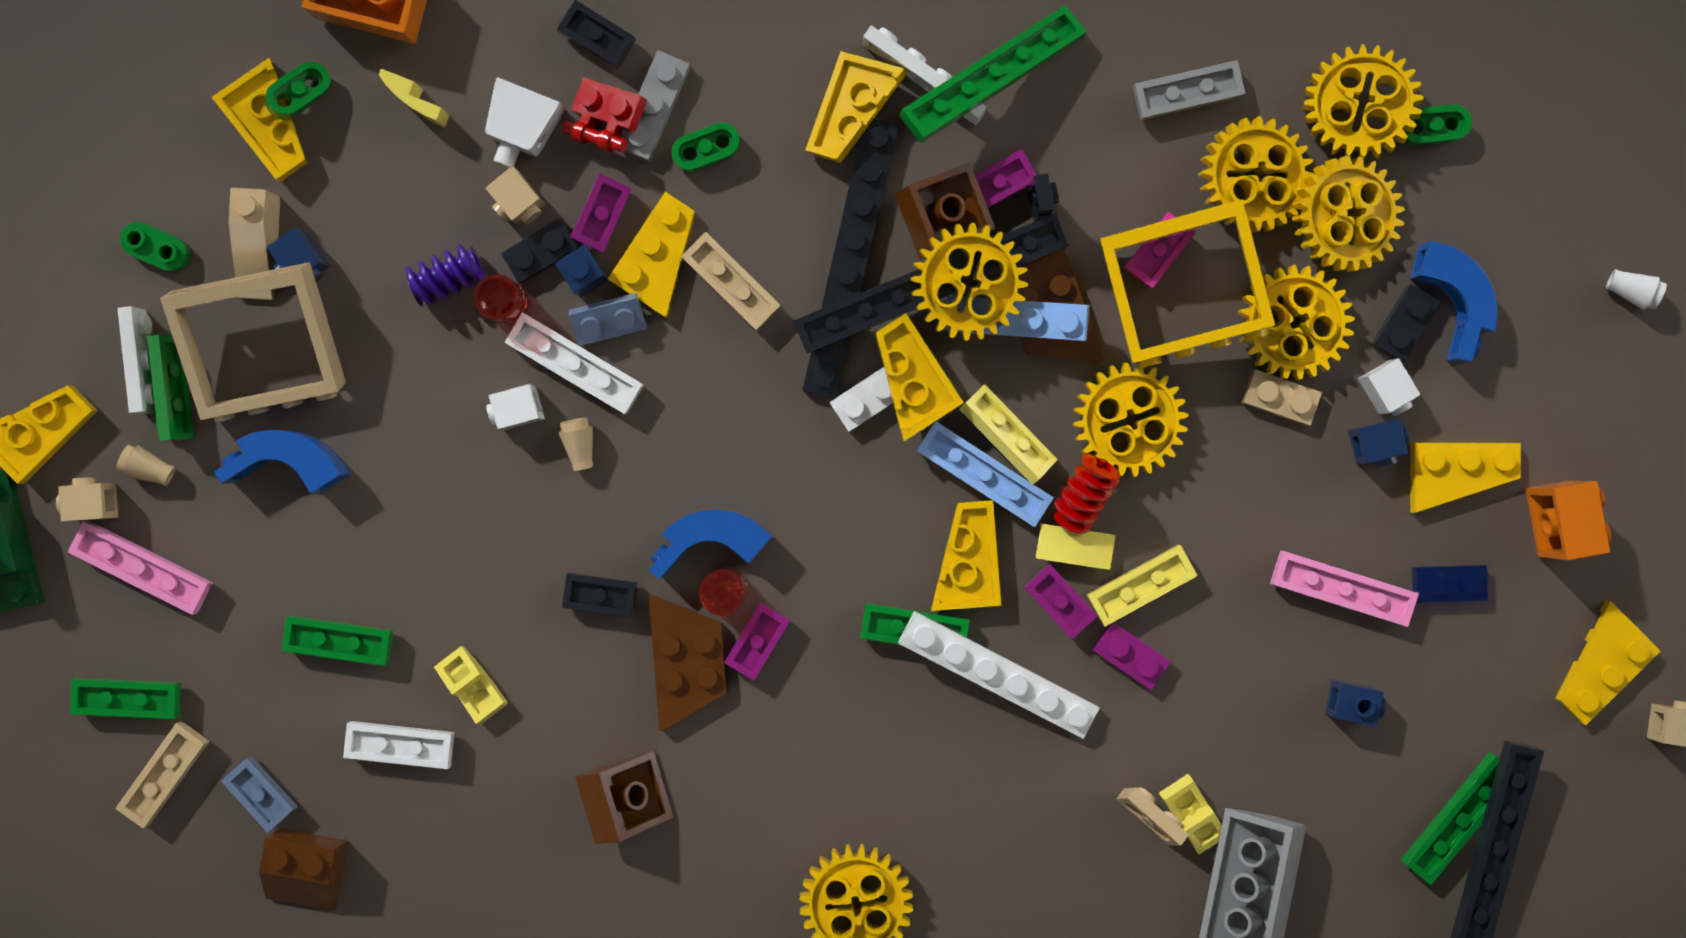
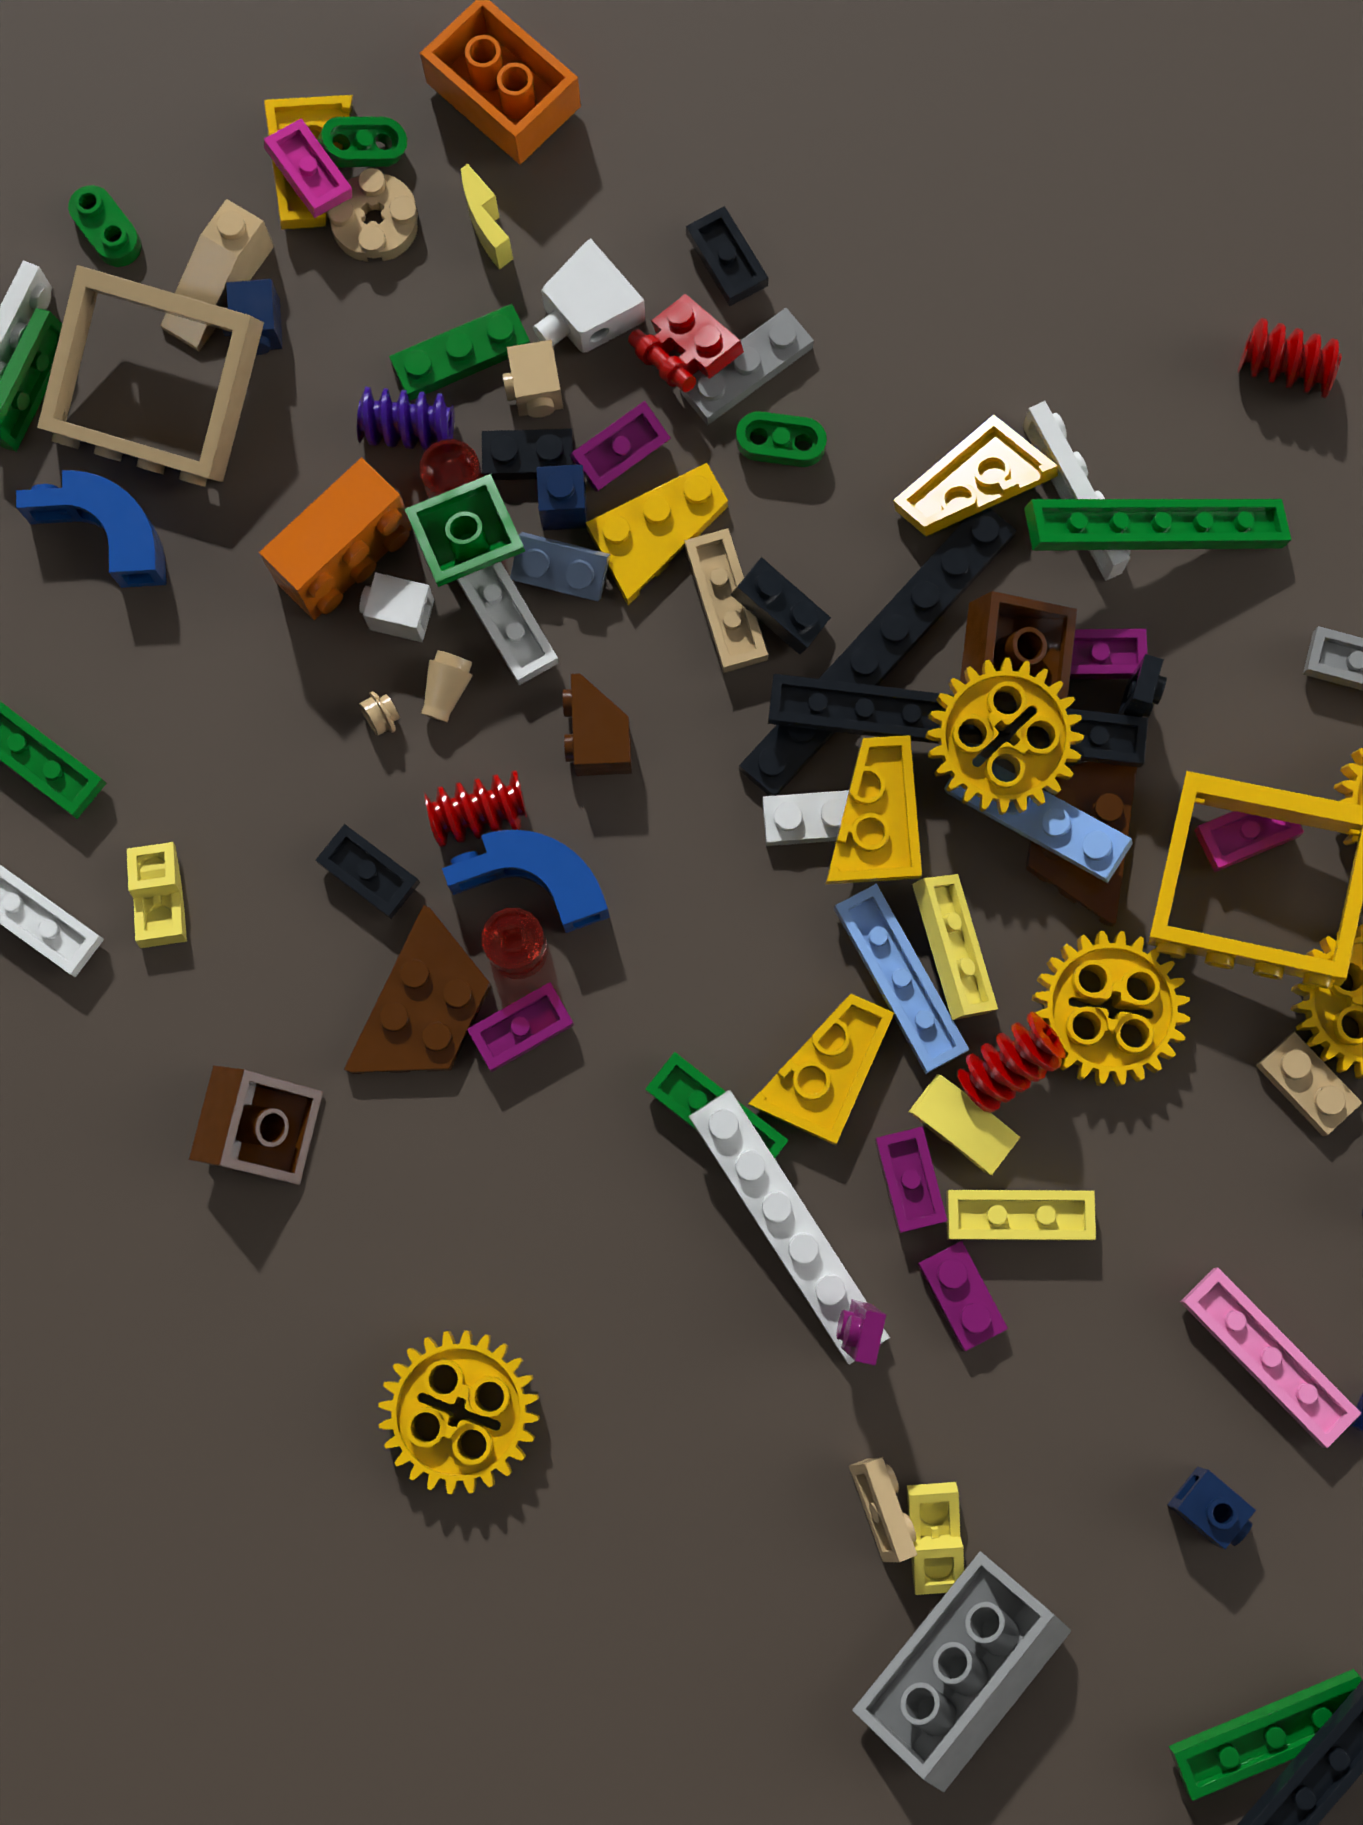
camera: 30 degrees right, 10 degrees down
none -> orange brick [259,457,412,620]
none -> dark pink plate [264,118,352,218]
none -> tan plate [327,168,418,262]
none -> tan plate [359,691,400,736]
none -> green plate [389,304,530,401]
none -> green slope [404,474,525,587]
none -> red piece [424,770,527,847]
none -> reddish brown slope [563,673,632,776]
none -> black plate [730,557,831,655]
none -> magenta plate [836,1300,886,1365]

